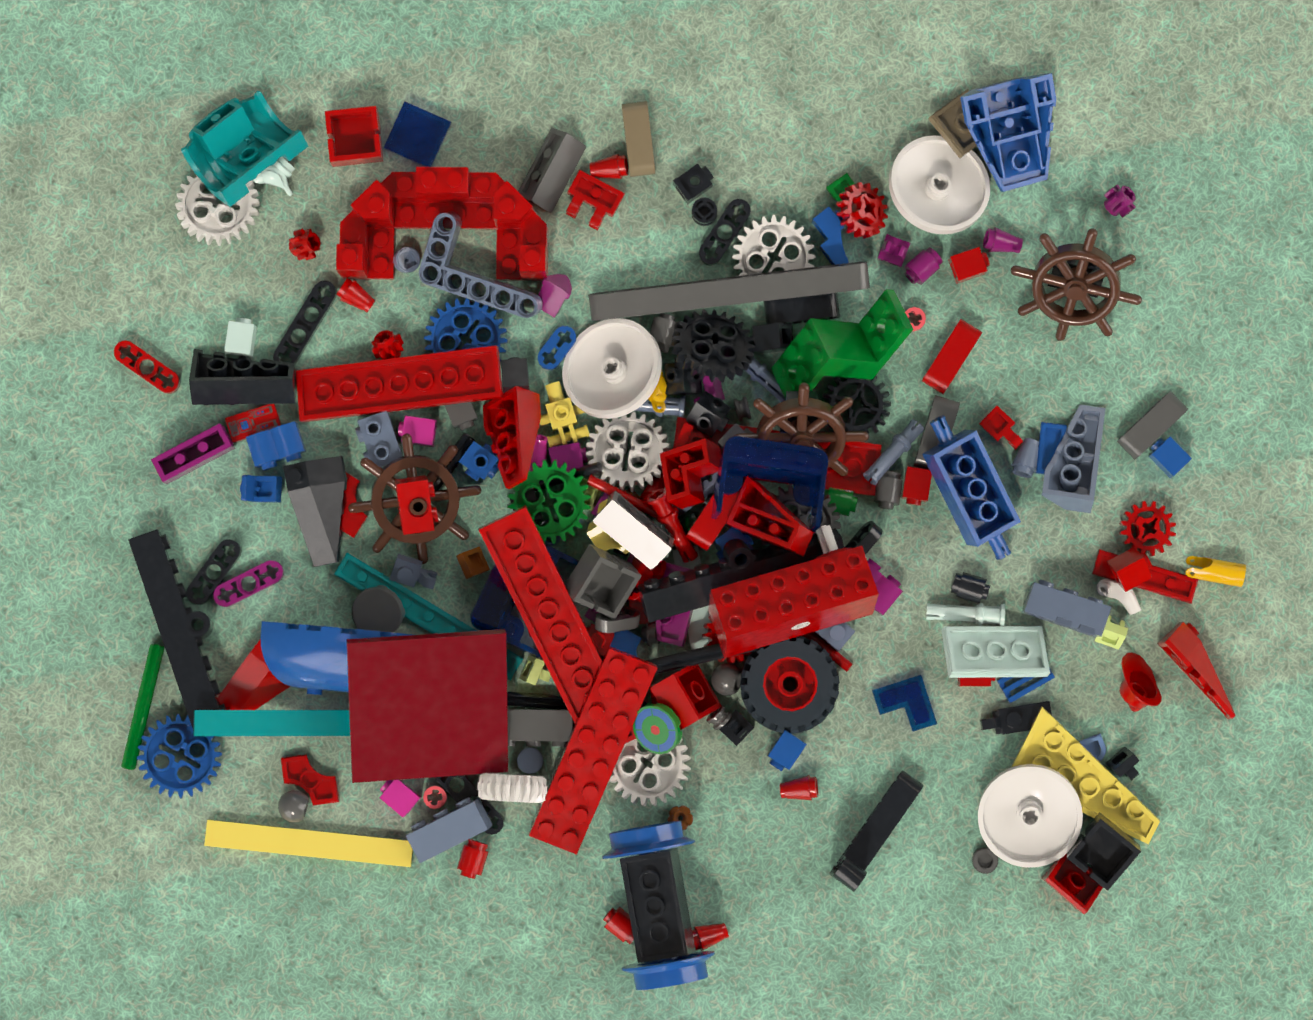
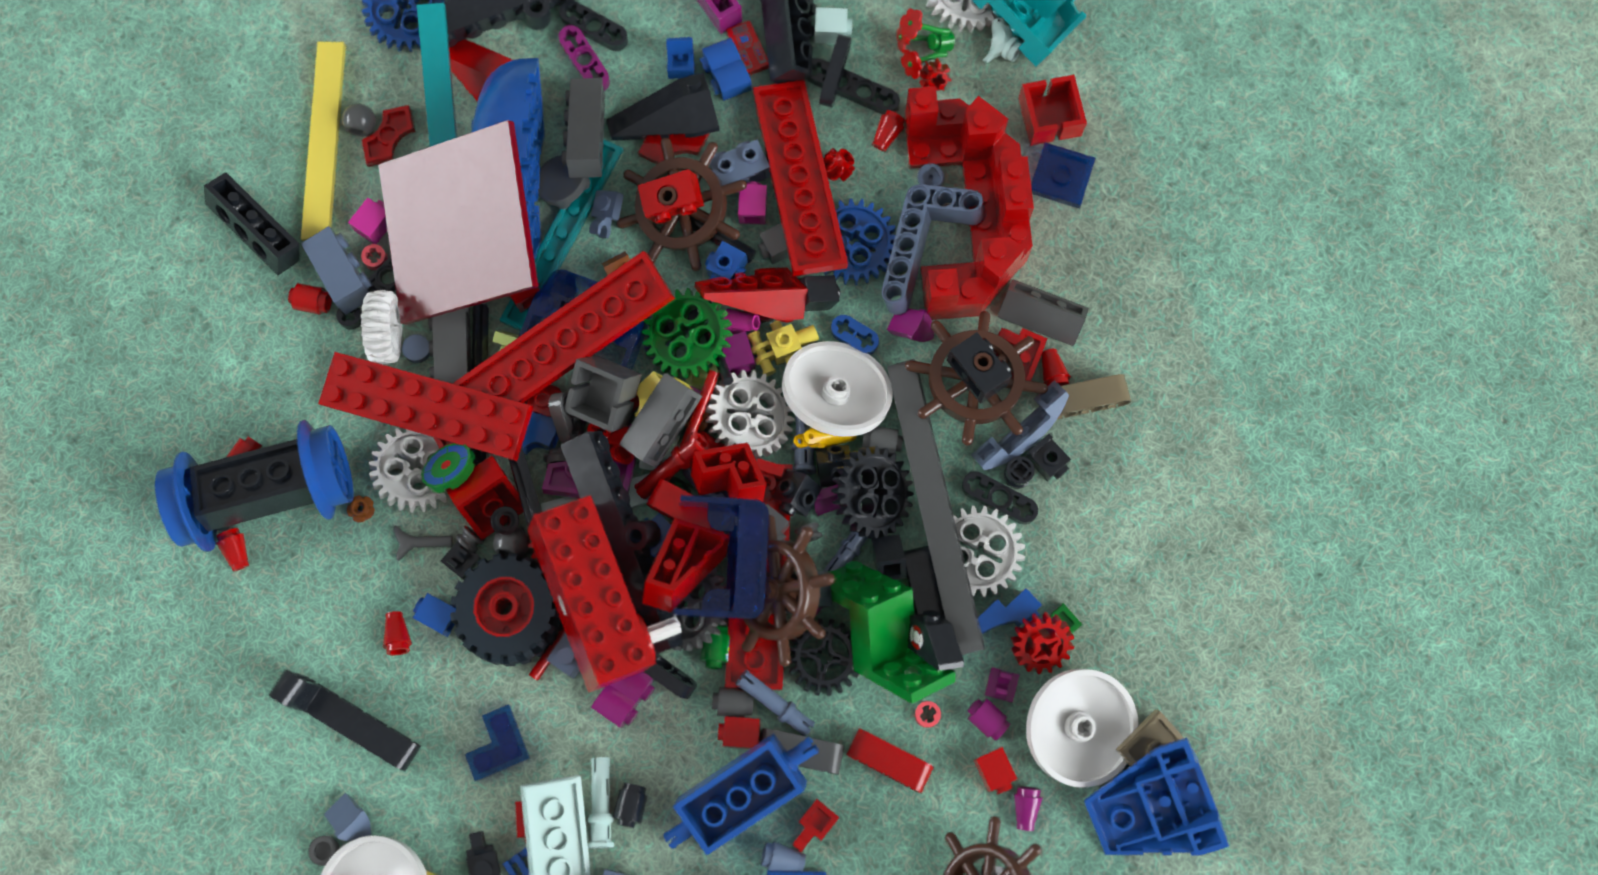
camera: 85 degrees right, 10 degrees down
none -> black brick [204,172,300,275]
none -> sand blue tile [324,793,371,841]
none -> dark grey piece [393,525,453,561]
none -> black plate [490,506,519,535]
none -> dark grey brick [562,78,605,178]
none -> black beam [819,34,852,108]
none -> plant [896,8,955,79]
none -> reddish brown brick [905,311,1048,446]
none -> black slope [908,610,964,671]
none -> sand blue slope [971,380,1069,470]

